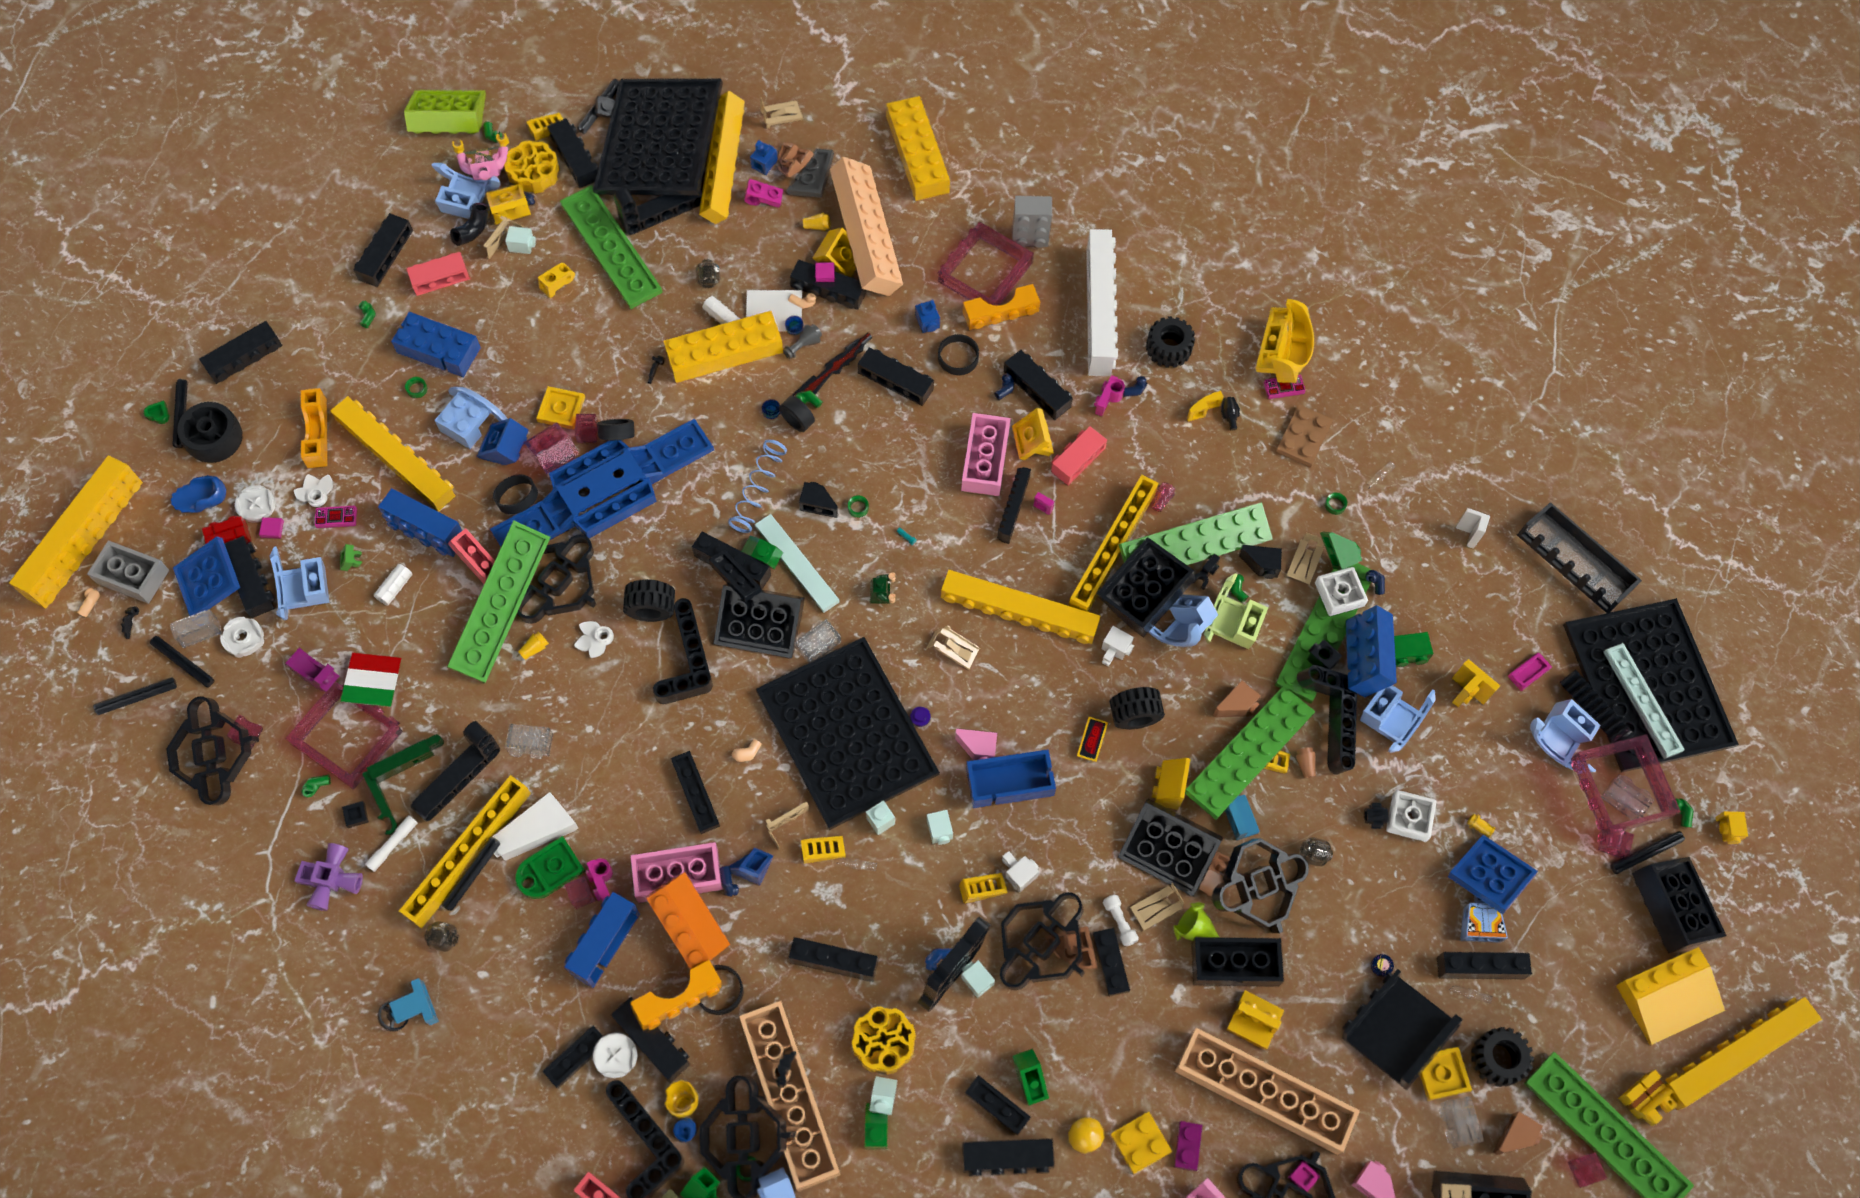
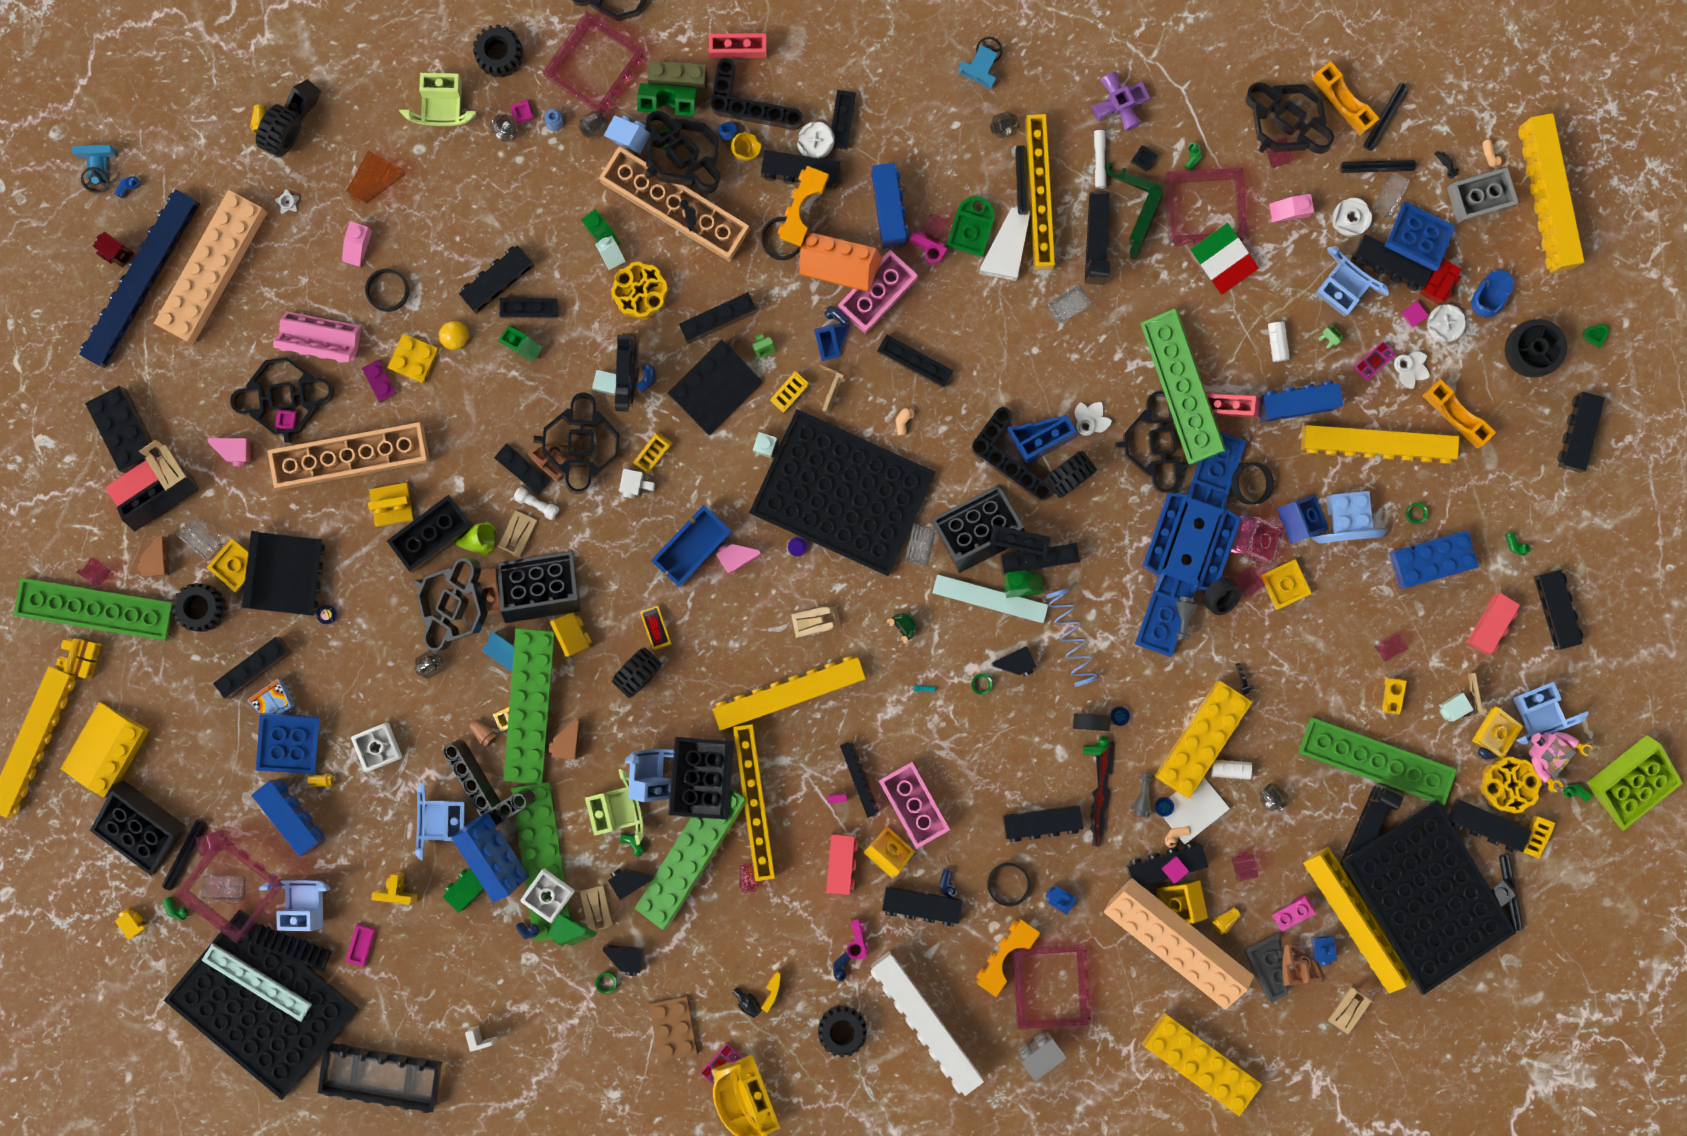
camera: 140 degrees right, 20 degrees up
black axle [172,379,188,448] -> none
magenta arch [285,648,340,692] -> none
black cylinder [450,202,490,246] -> none
yellow cone [518,631,549,660] -> none
light aqua brick [927,810,953,845] -> none
white brick [1101,626,1134,667] -> none
black plate [1193,554,1220,590] -> none
black brick [1307,640,1342,670] -> none
black gear [1364,803,1389,829] -> none
none -> blue piece [251,779,326,856]
none -> black slope [603,945,643,976]
none -> black slope [668,339,763,436]
none -> bright green tile [752,333,775,359]
none -> blue wedge [1007,416,1077,465]
none -> dark grey piece [1175,596,1199,640]
none -> clear pink brick [1231,851,1259,881]
none -> bright pink slope [1269,194,1314,223]
none -> light orange arch [1312,61,1379,136]
none -> clear pink panel [1374,633,1408,661]

